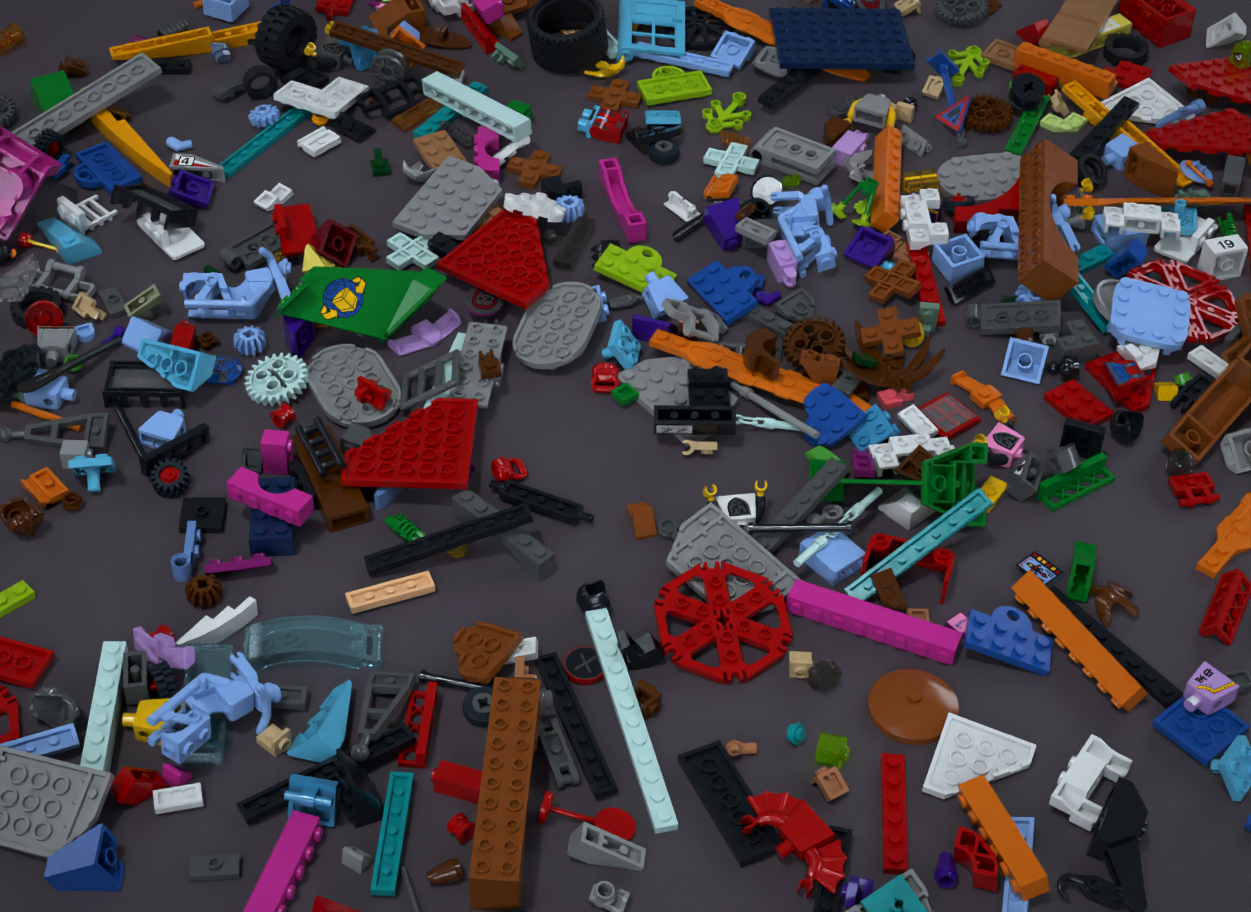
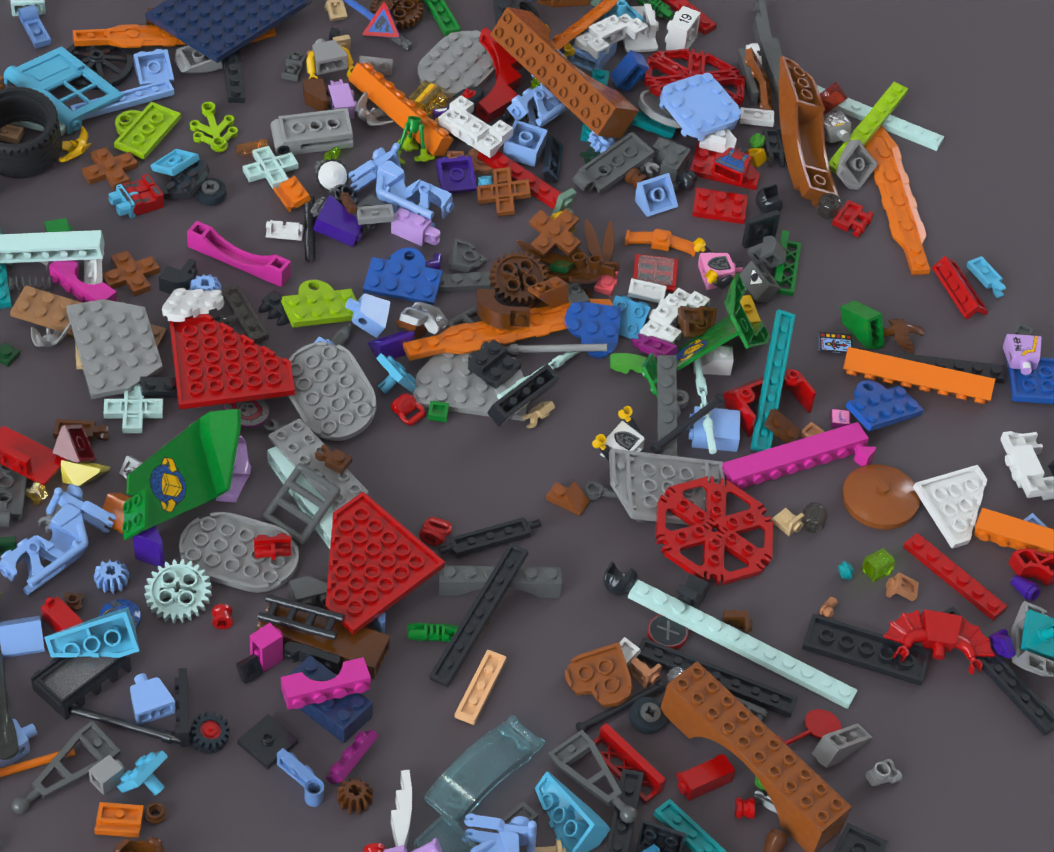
camera: 50 degrees left, 5 degrees up
none -> dark pink slope [854,446,876,467]

